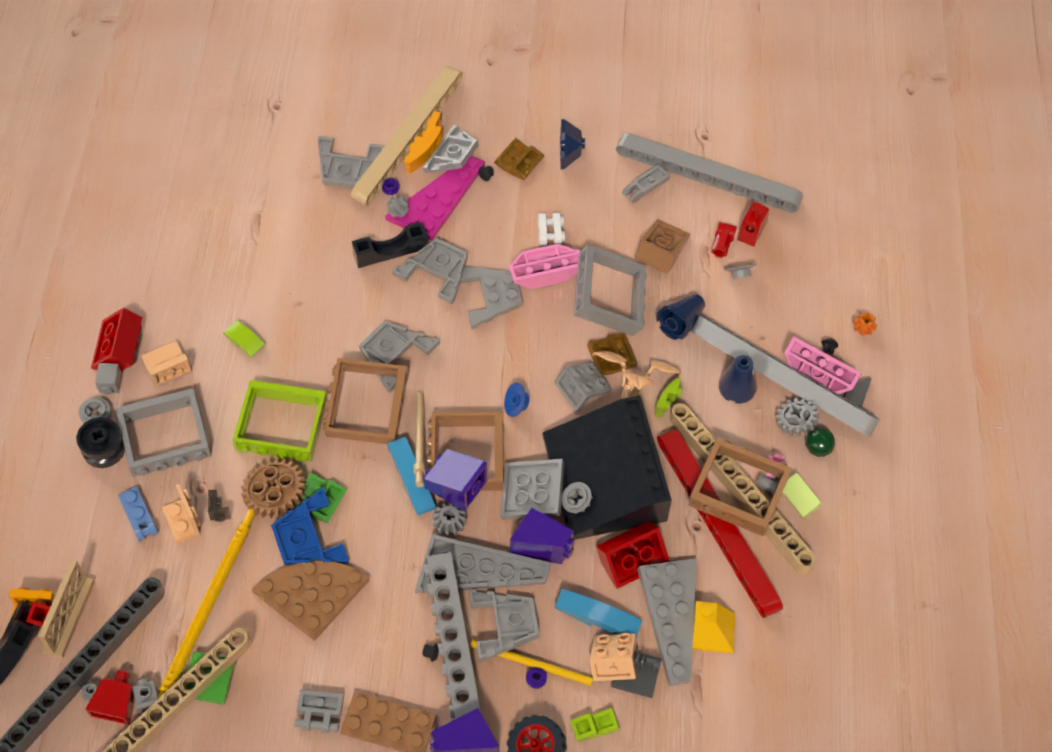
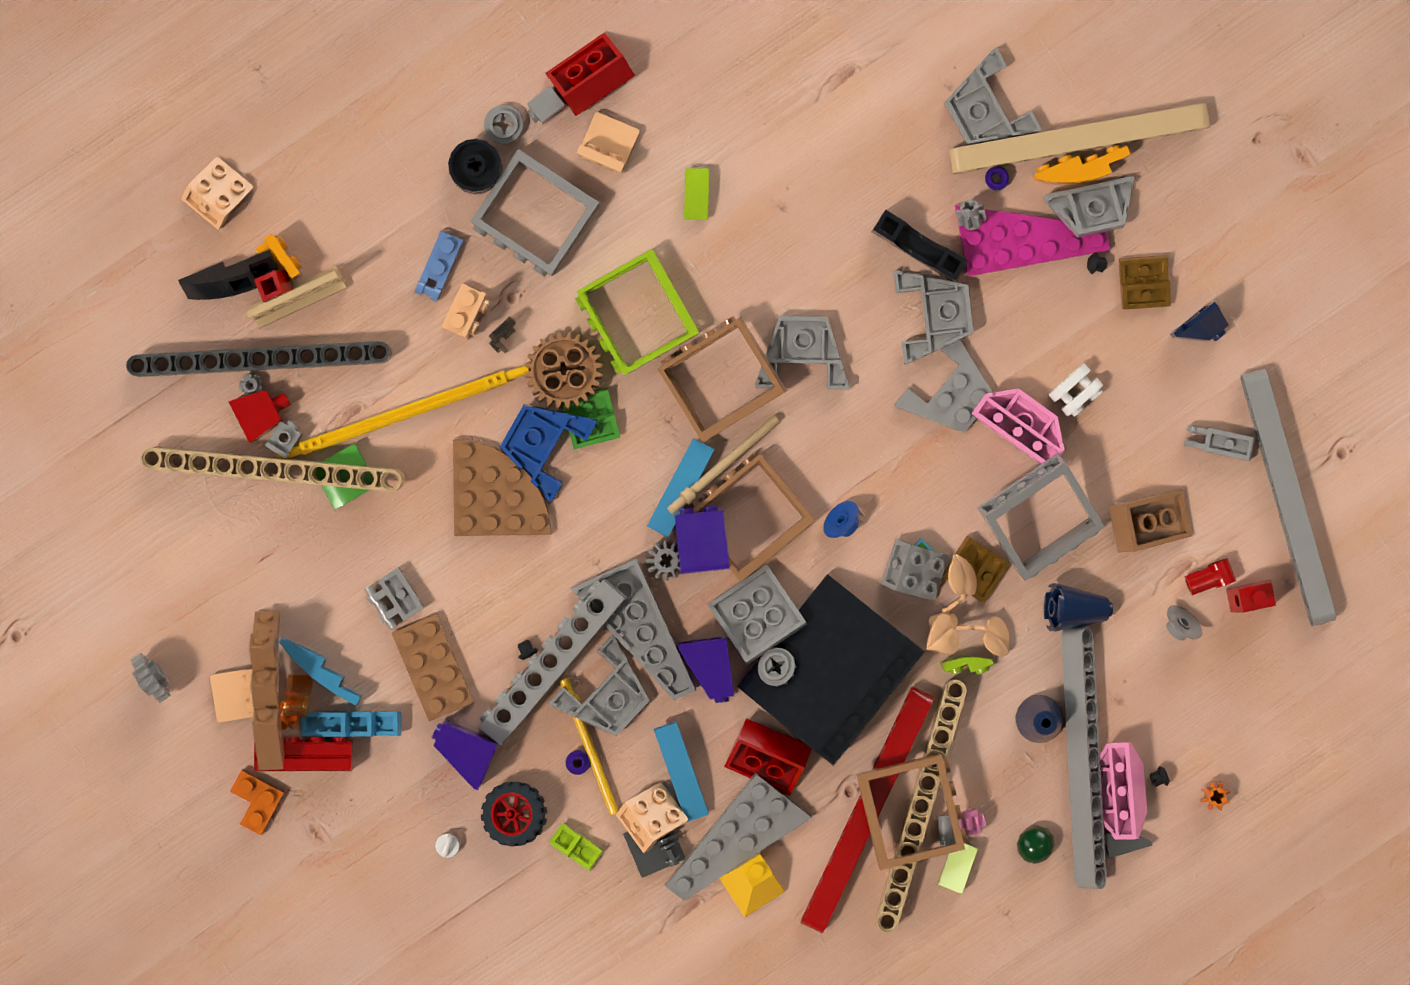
camera: 50 degrees right, 30 degrees up
light grey gear [776,398,819,437] -> none

